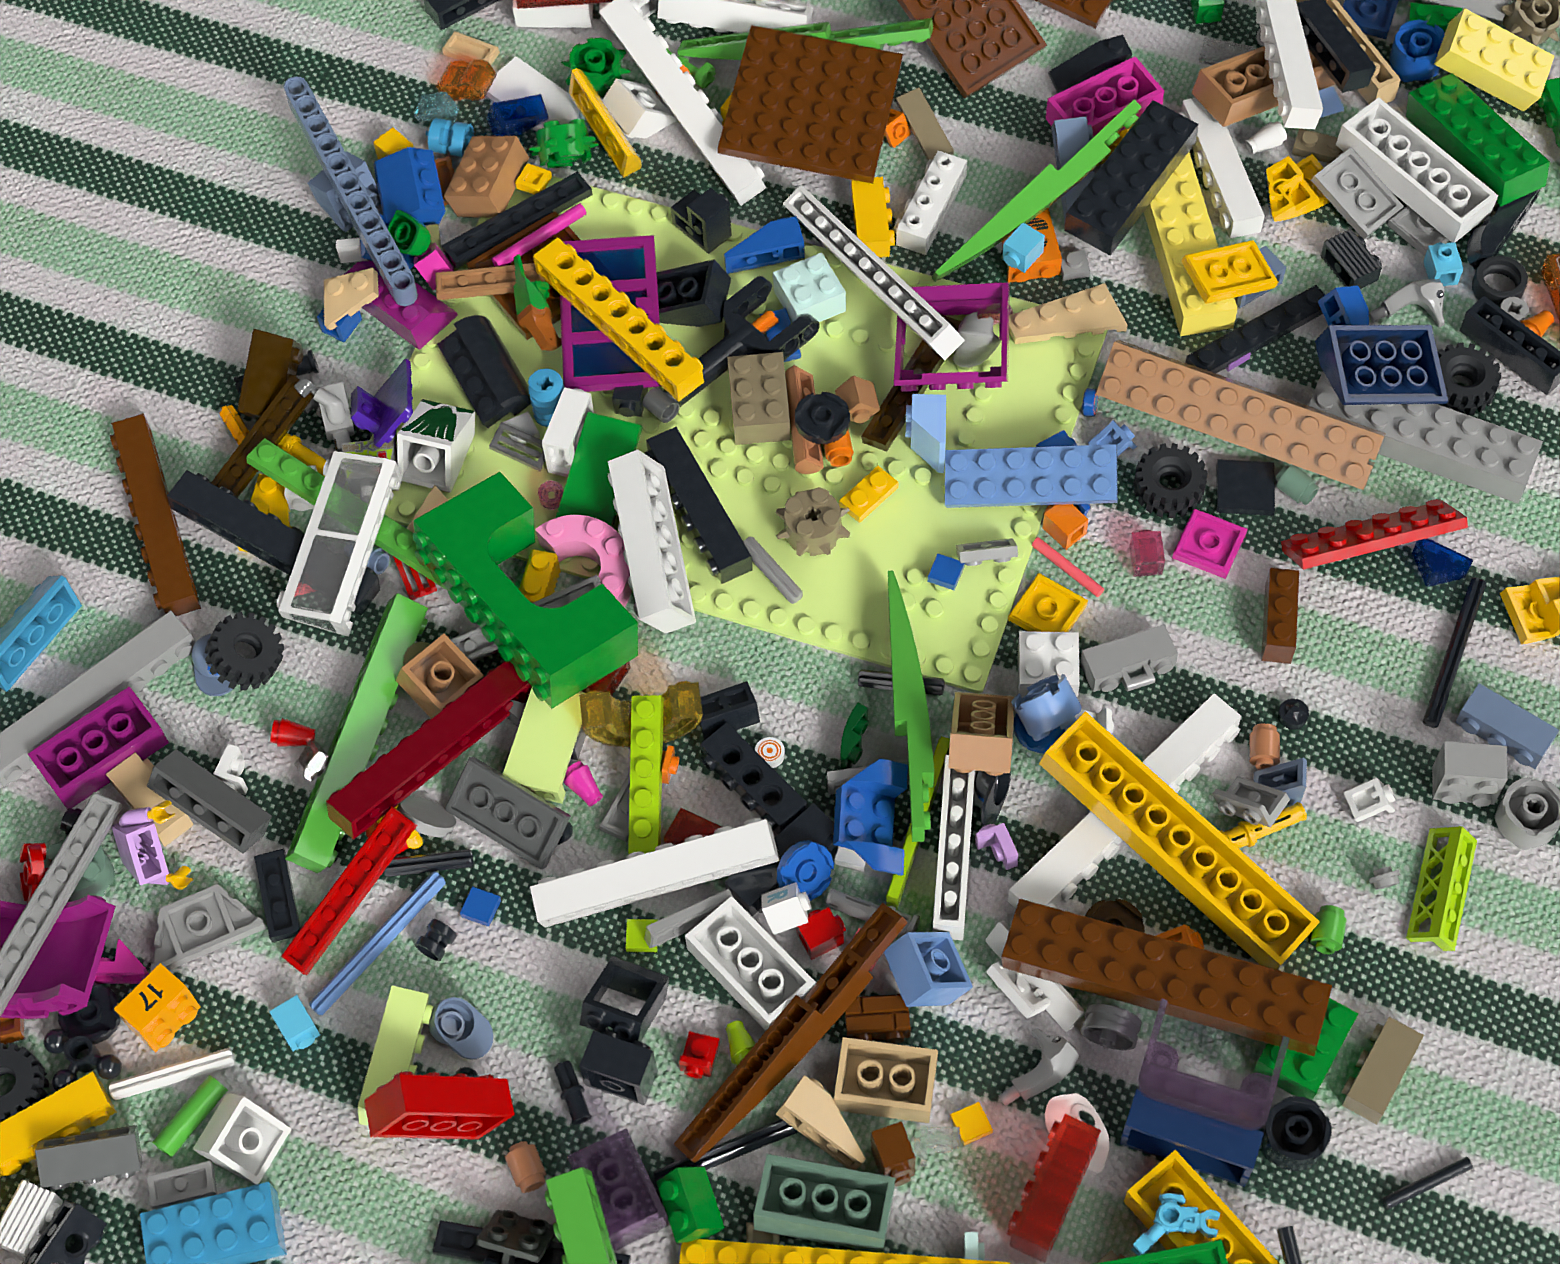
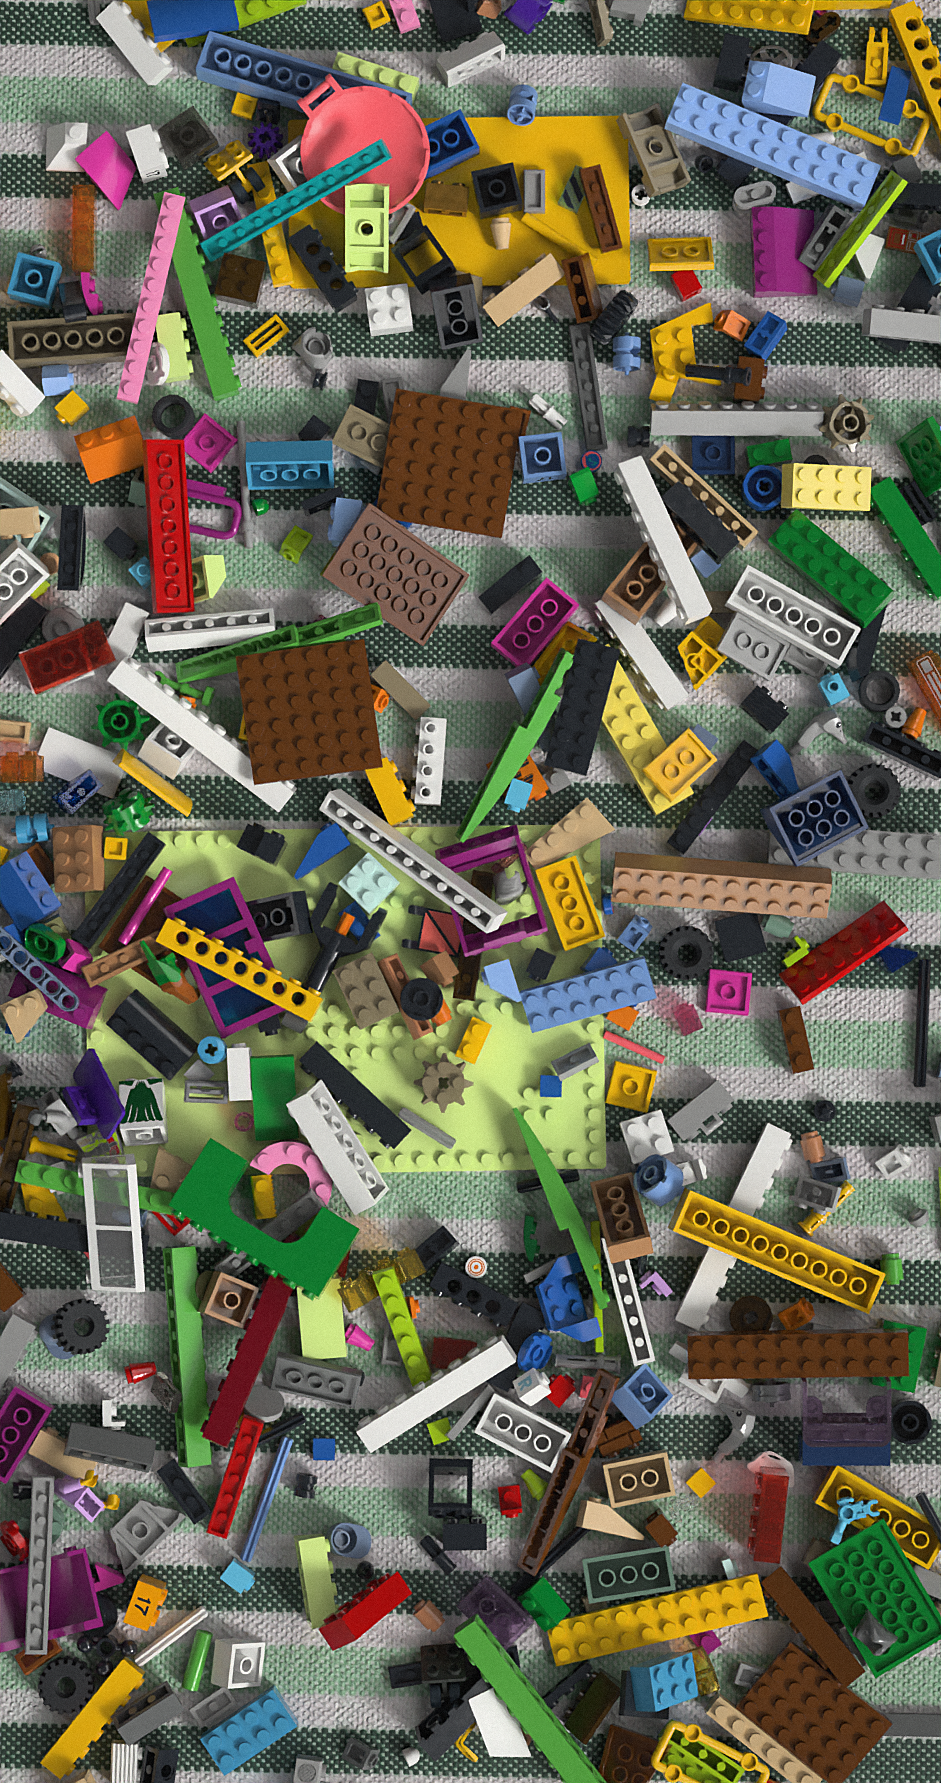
camera: 25 degrees left, 25 degrees up
none -> coral flag [401,905,465,958]
none -> black brick [526,948,557,982]
none -> yellow plate [535,855,605,951]
none -> lime bracket [782,935,809,968]

